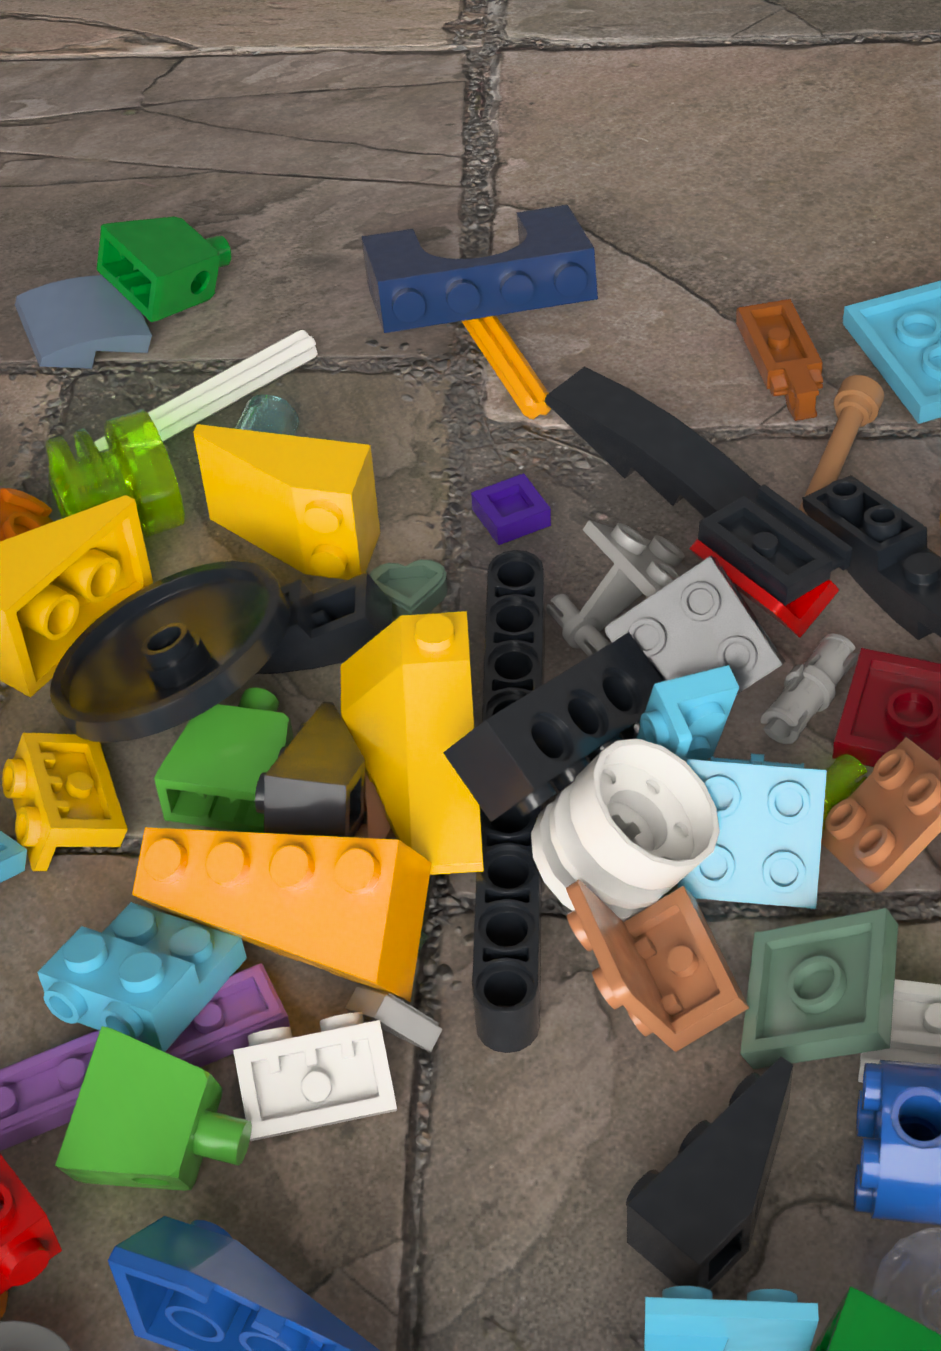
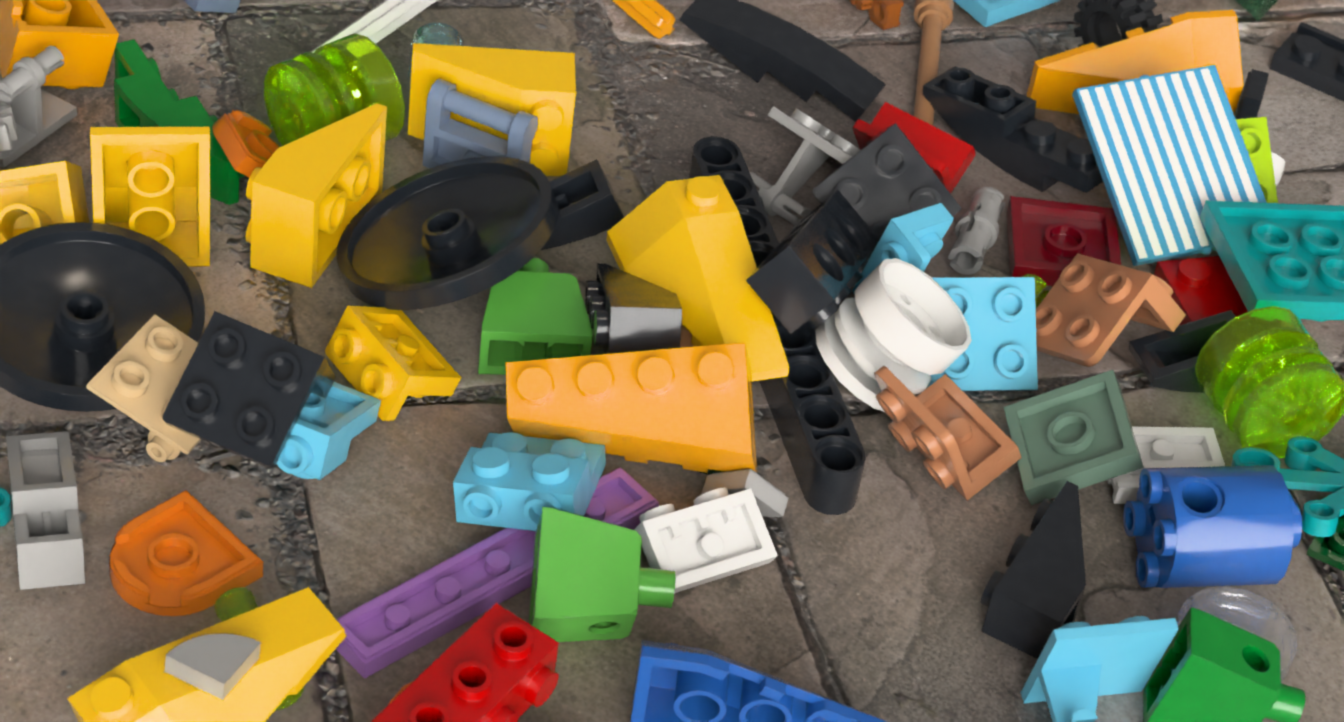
camera: 25 degrees left, 5 degrees down
sand green tile [369,559,448,619] -> none
dark purple plate [471,473,551,545] -> none
black plate [698,484,853,606] -> none
none -> sand blue plate [422,79,538,168]

